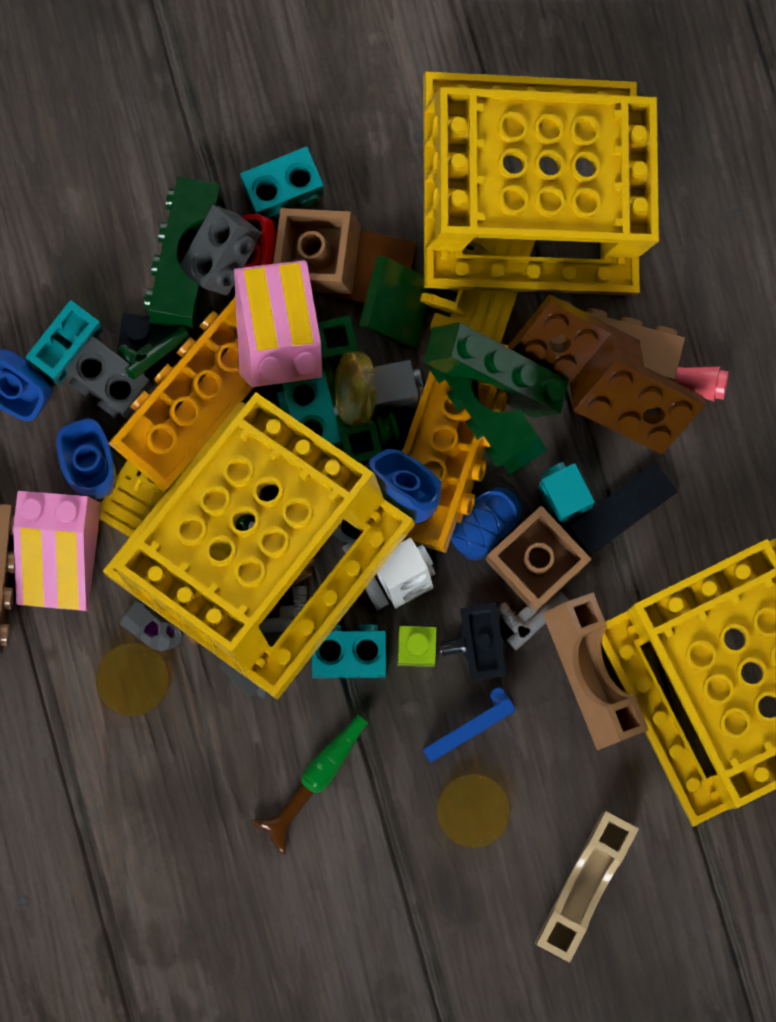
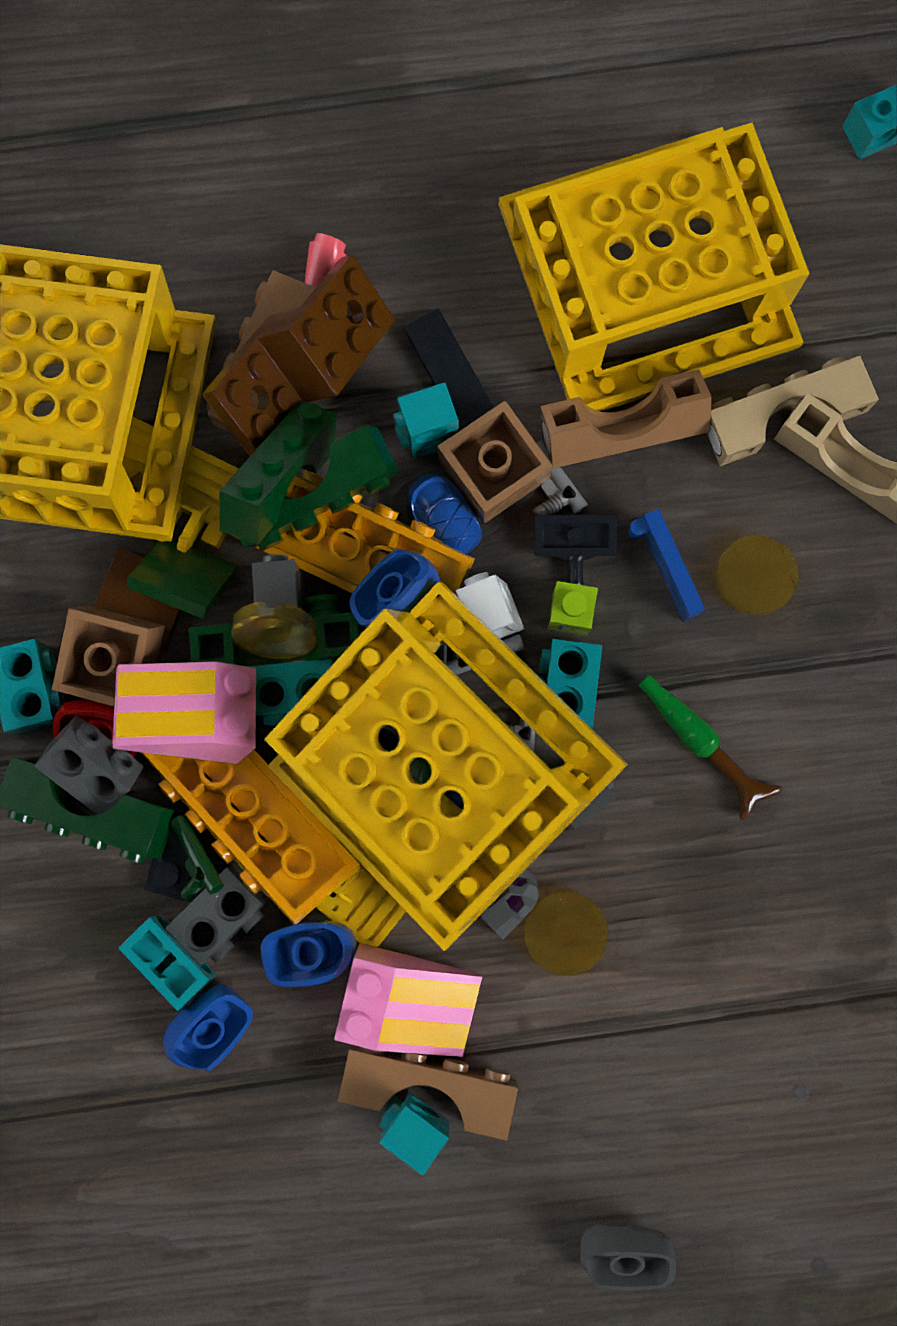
camera: 75 degrees left, 0 degrees up
none -> tan arch [706,356,879,466]

